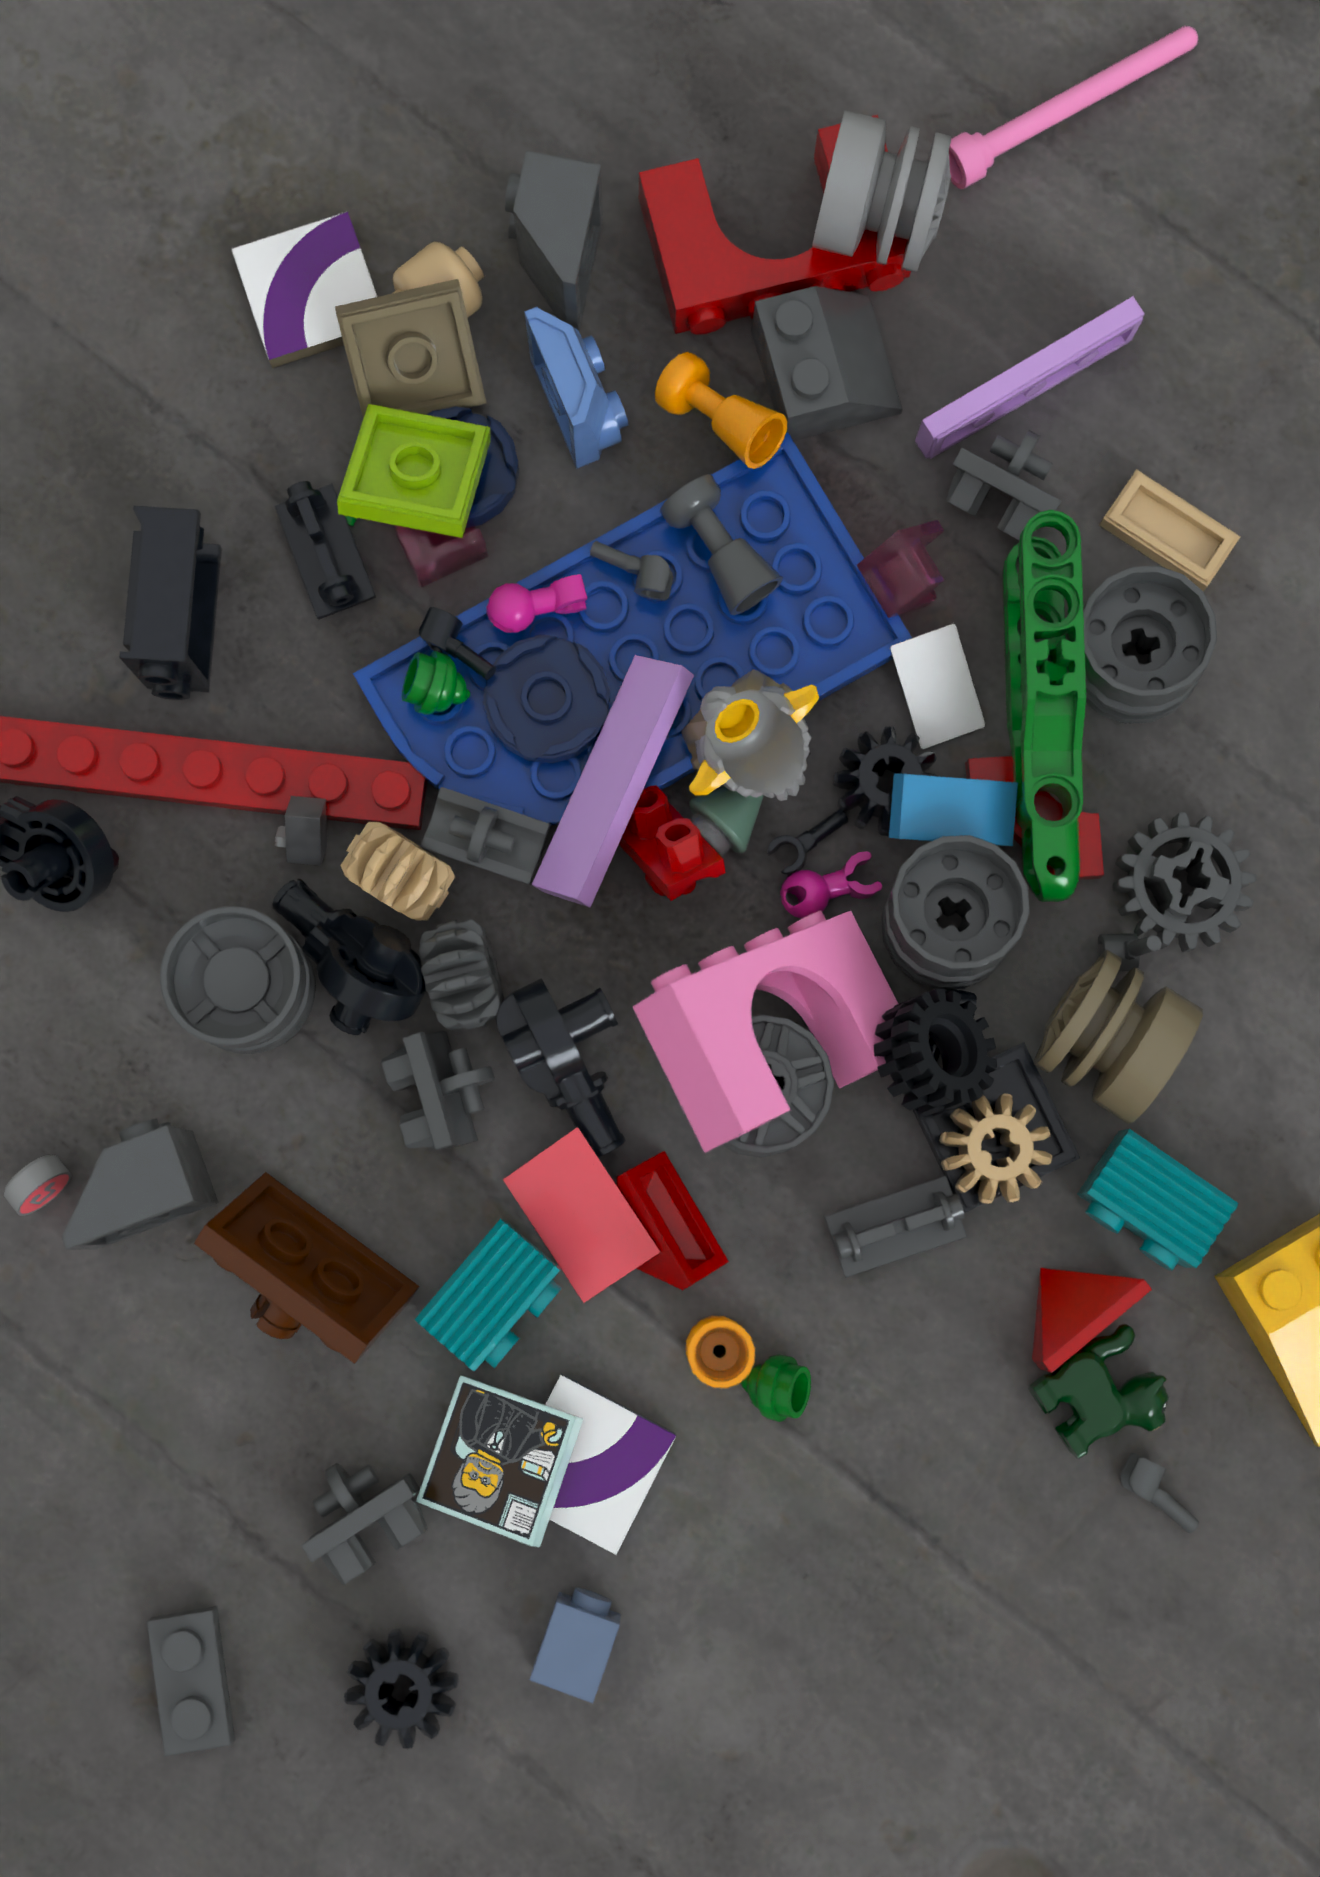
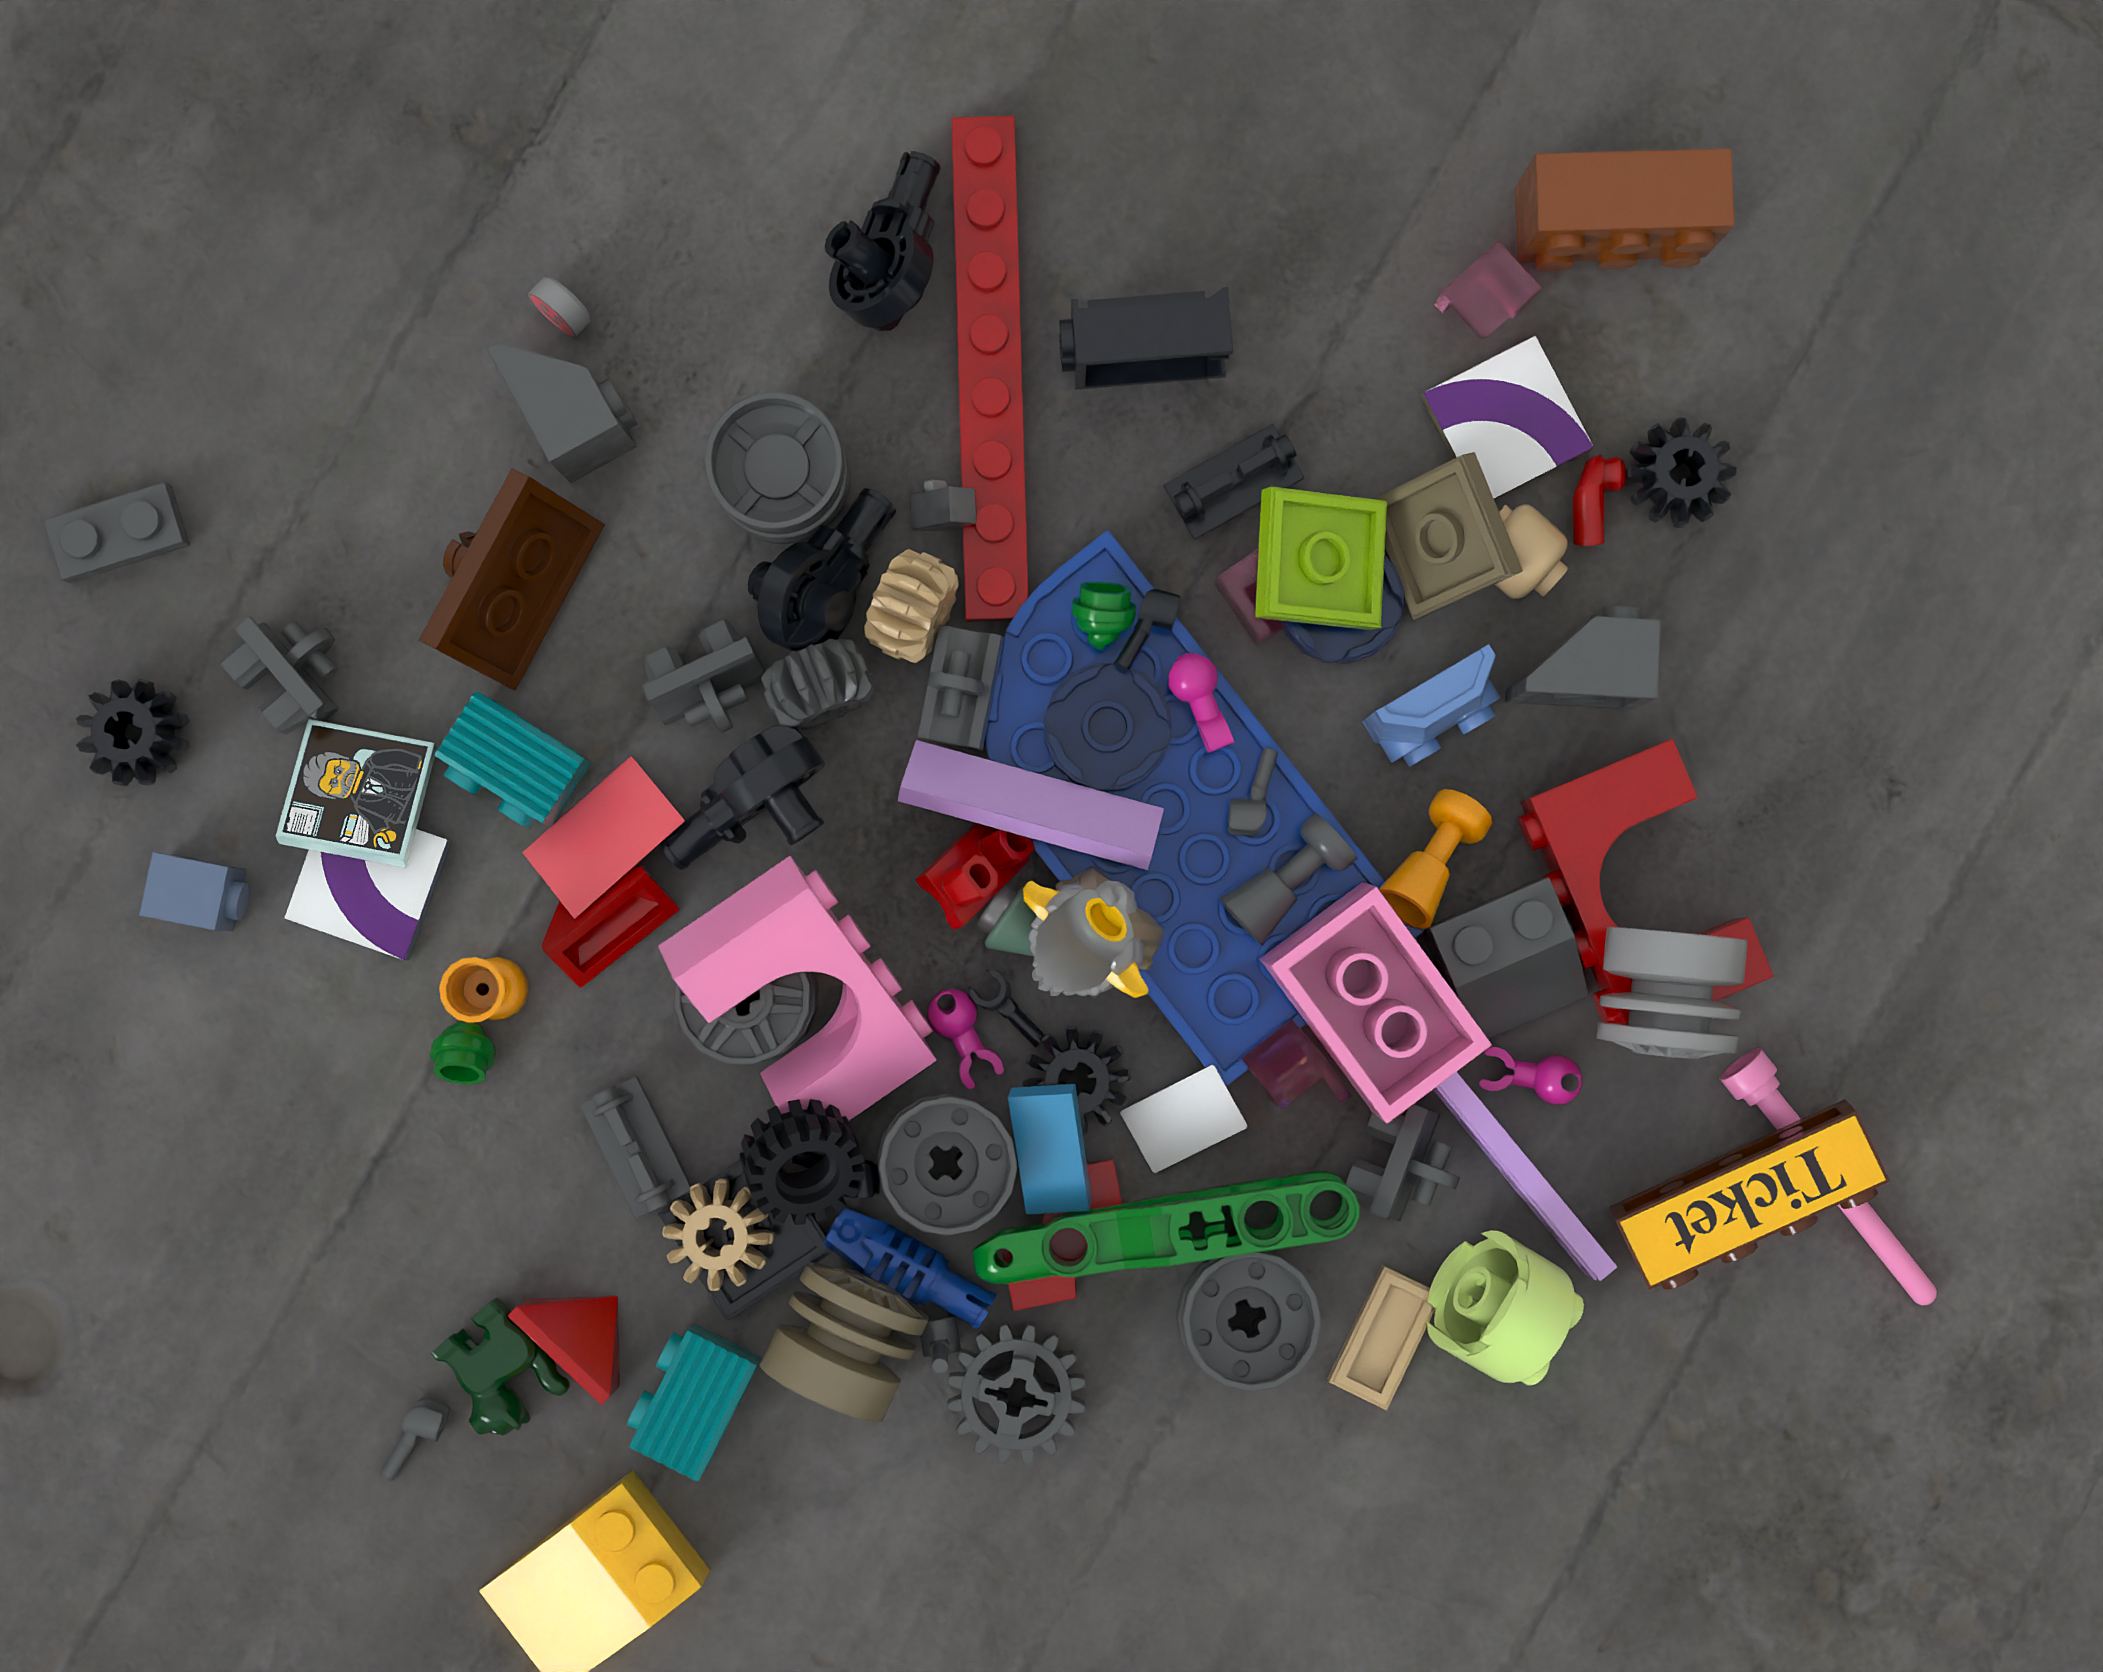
camera: 85 degrees right, 5 degrees up
none -> blue hinge [823,1207,997,1330]
none -> bright pink brick [1260,882,1492,1124]
none -> yellowish green brick [1427,1230,1584,1386]
none -> clear pink panel [1434,241,1541,339]
none -> dark pink arm [1479,1047,1583,1105]
none -> dark orange brick [1515,148,1735,271]
none -> red arm [1572,454,1626,546]
none -> brick [1609,1099,1890,1290]
none -> black gear [1626,418,1737,528]

